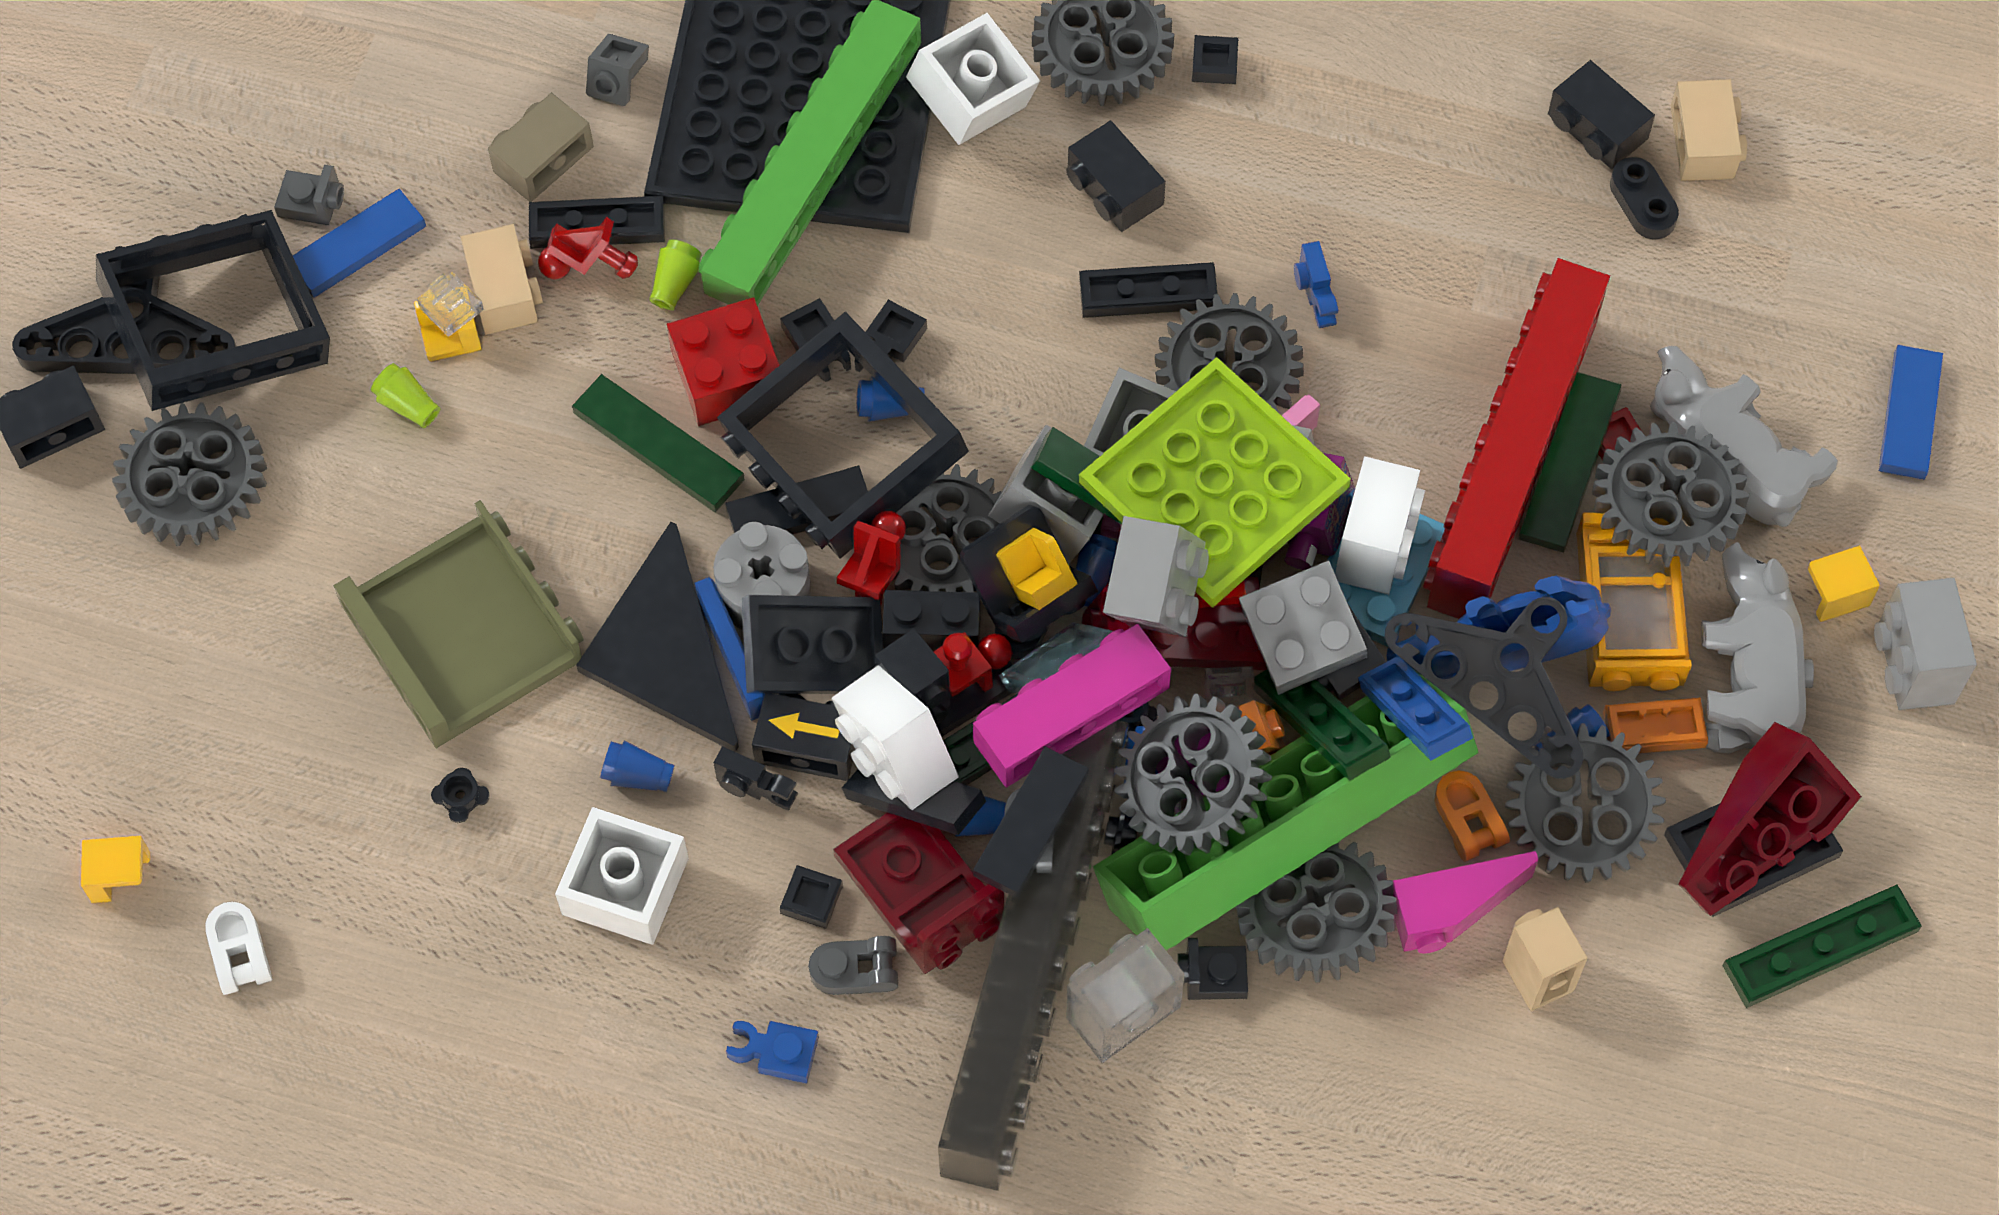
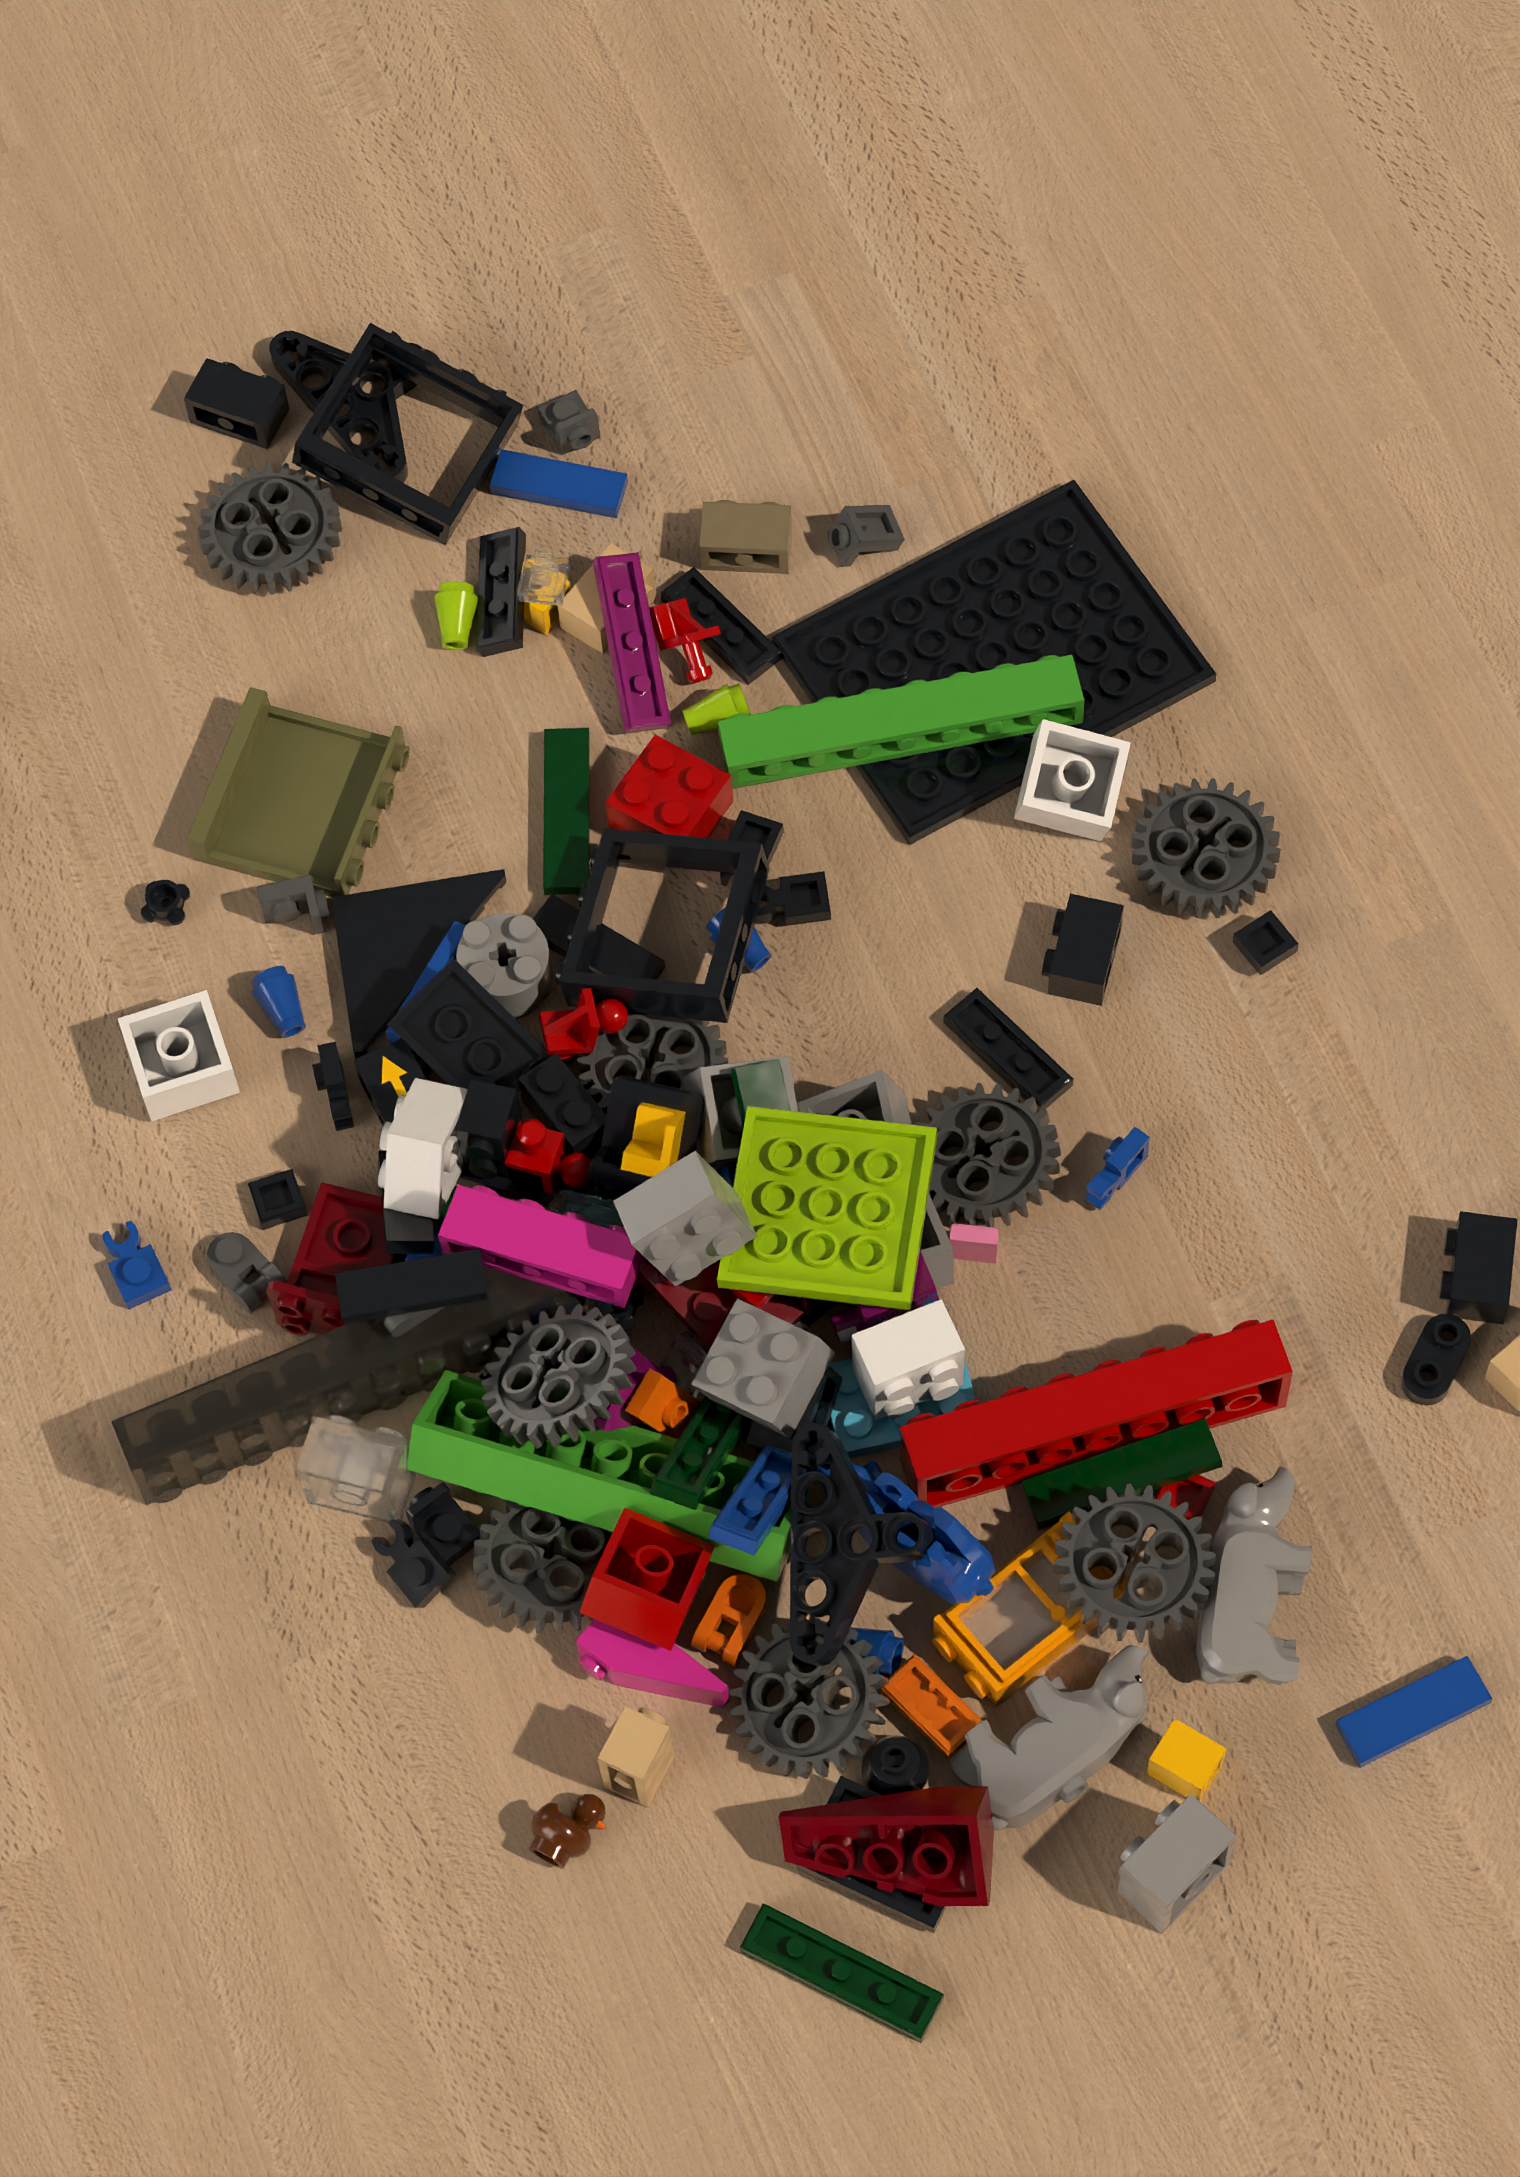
camera: 55 degrees right, 0 degrees up
none -> dark grey bracket [256,874,329,934]
none -> black plate [372,1519,457,1608]
none -> black tile [476,527,526,657]
none -> reddish brown animal [529,1794,606,1869]
none -> red brick [579,1507,715,1651]
none -> magenta tile [592,552,671,733]
none -> black cone [861,1735,929,1795]

